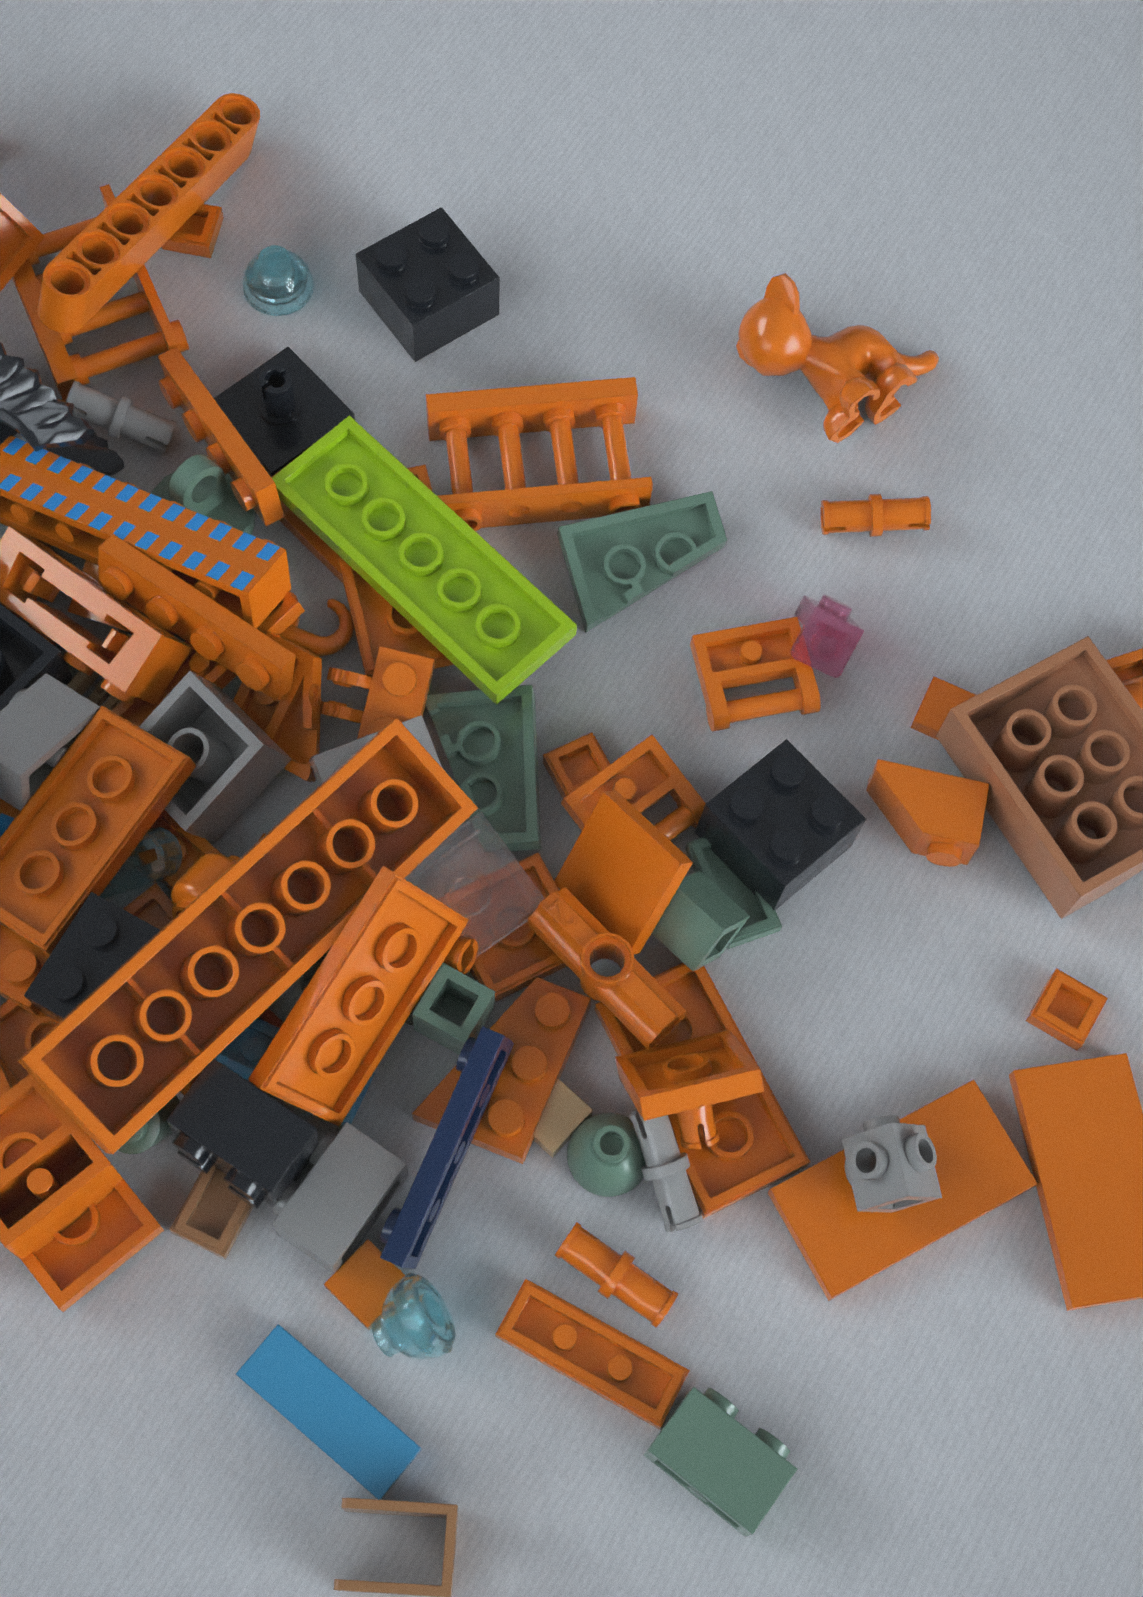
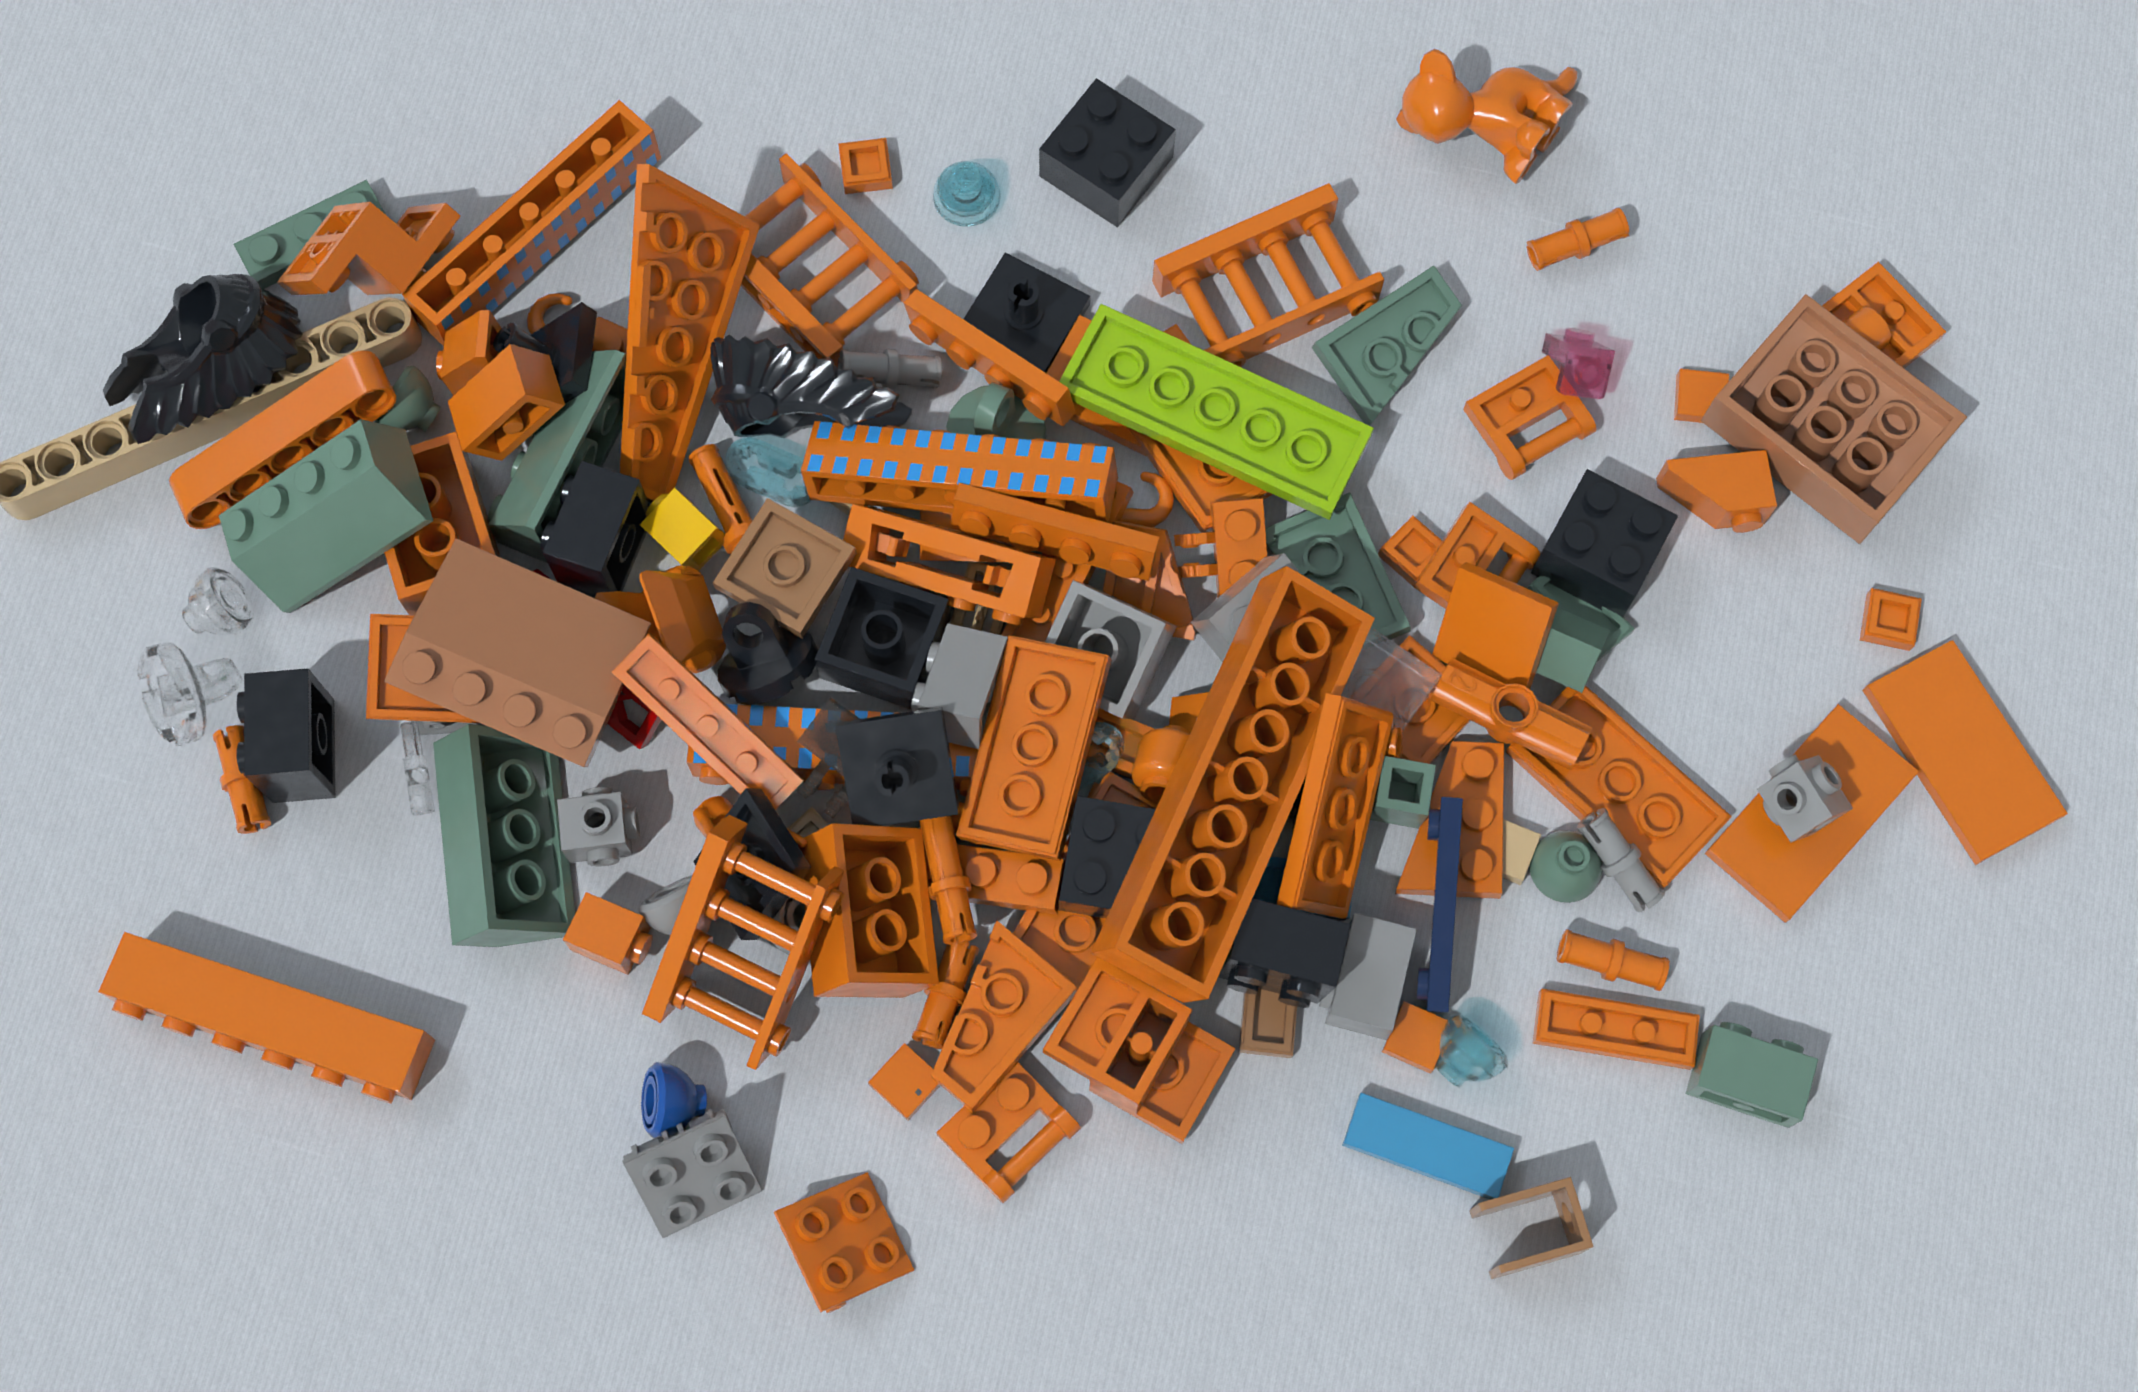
camera: 15 degrees left, 5 degrees up
orange beam [38,93,260,333] -> none
orange tile [615,1030,764,1150] -> none

